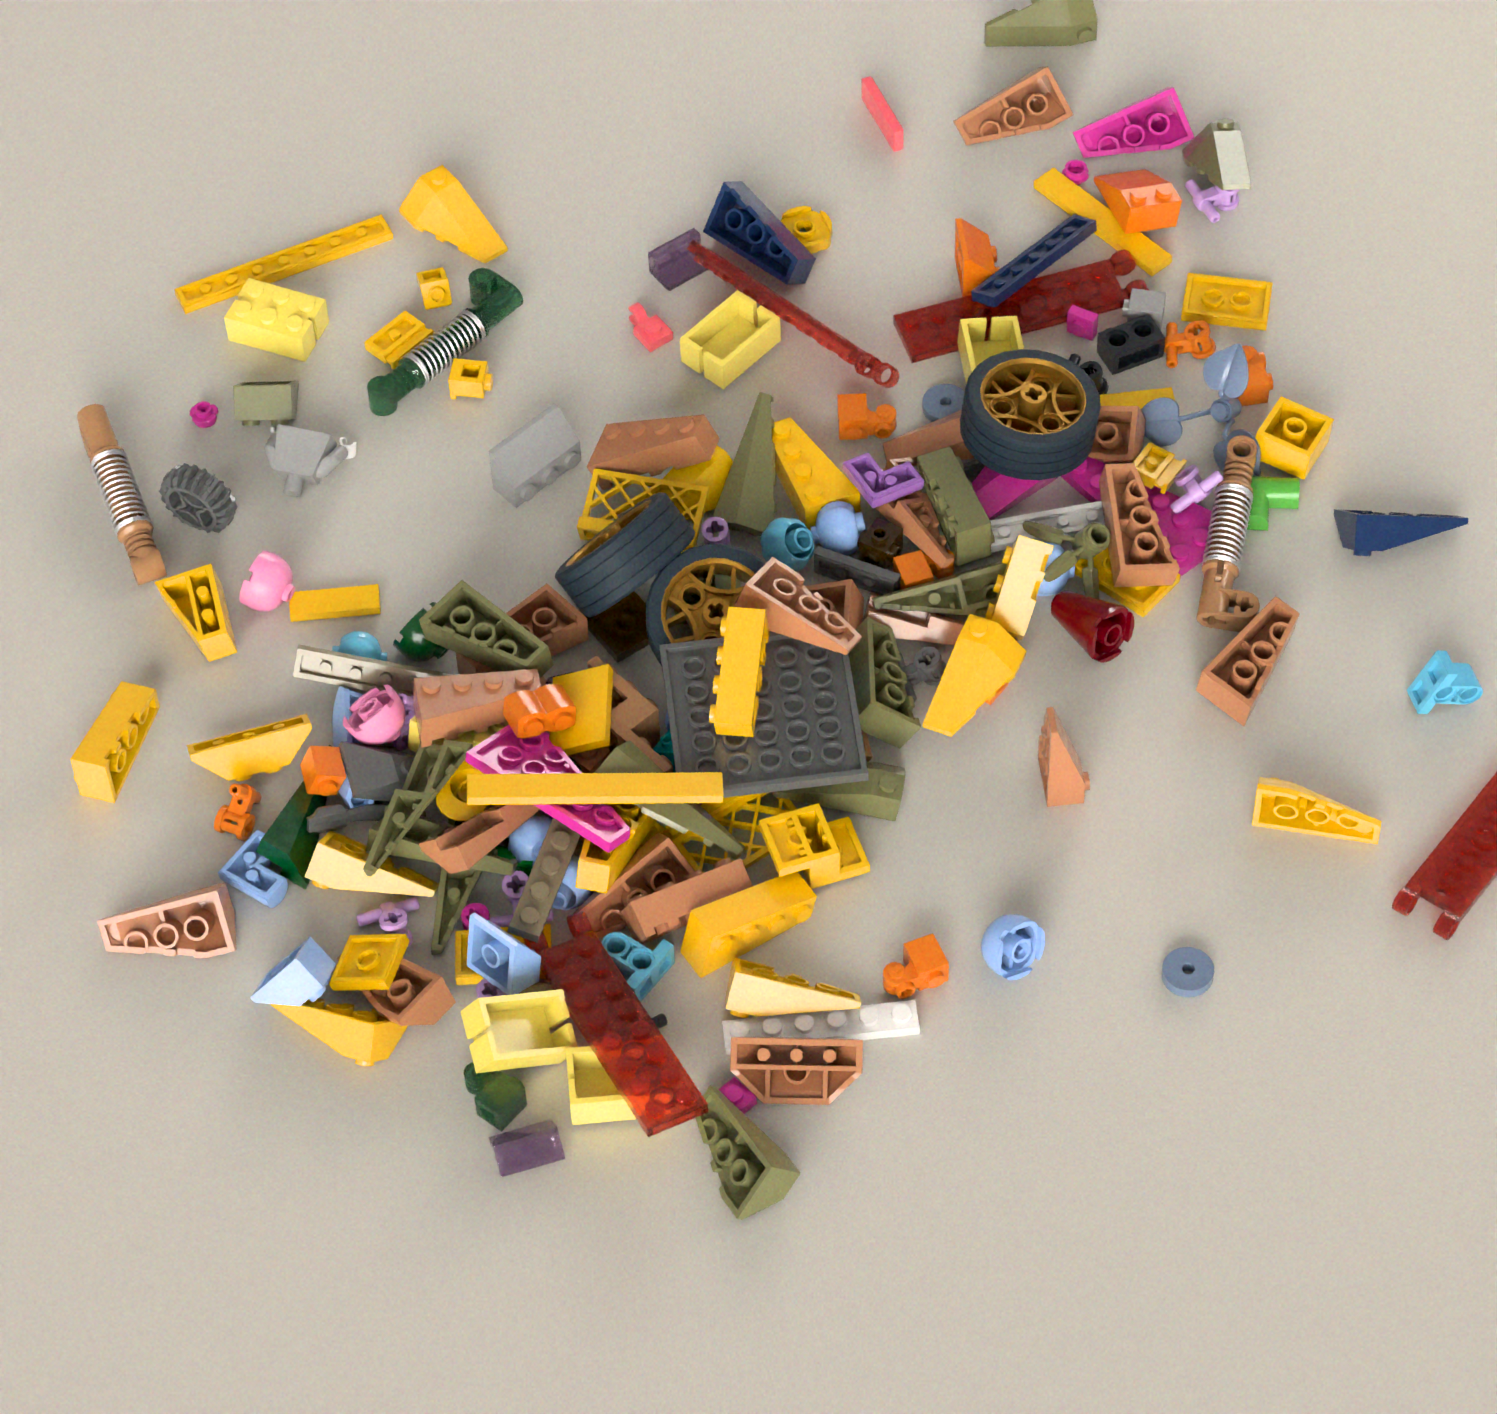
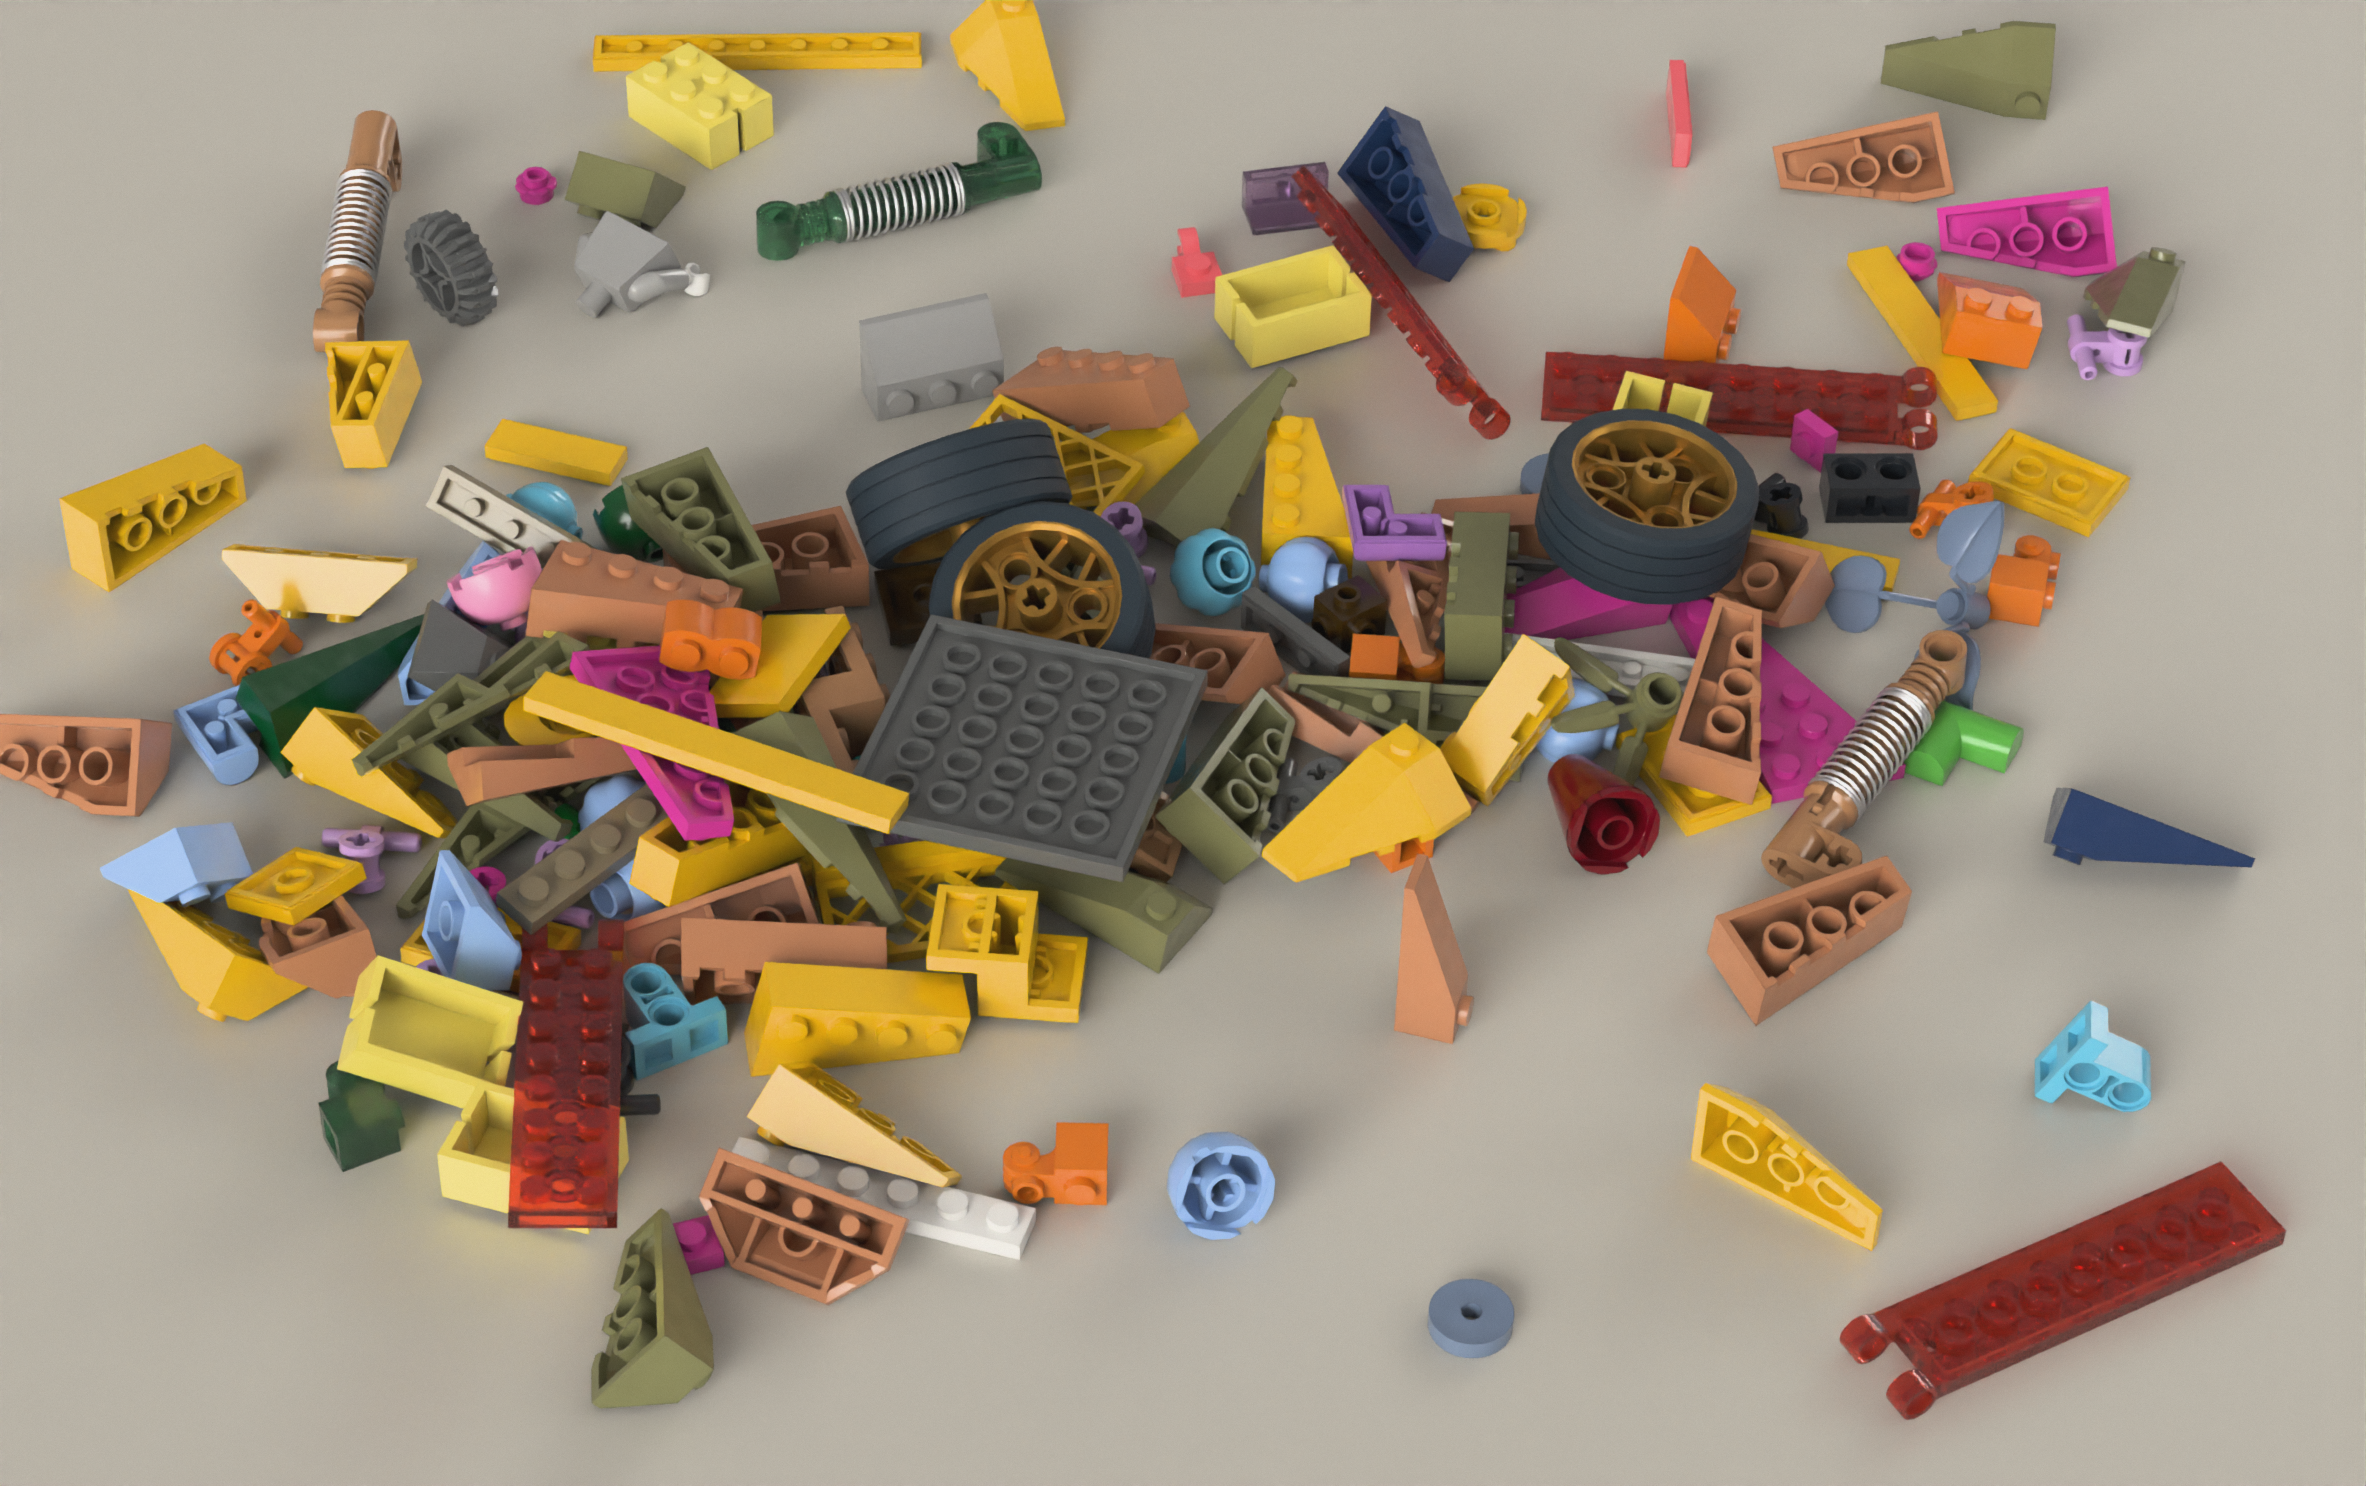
camera: 20 degrees right, 10 degrees down
bright pink cylinder [240,550,295,612] -> none
orange brick [300,745,346,796] -> none
dark grey piece [307,803,387,833] -> none
yellow plate [364,311,434,370] -> none
yellow bracket [416,267,452,310] -> none
yellow brick [448,358,493,399] -> none
clear purple panel [489,1119,565,1177] -> none
yellow wedge [709,607,770,737] -> none
nougat wedge [735,557,862,655] -> none
orange brick [837,393,897,440] -> none
dark blue plate [971,214,1097,308] -> none
light grey brick [1122,288,1166,331] -> none
yellow plate [1133,442,1187,494] -> none
lavender piece [1170,465,1224,514] -> none
yellow brick [1255,396,1334,480] -> none

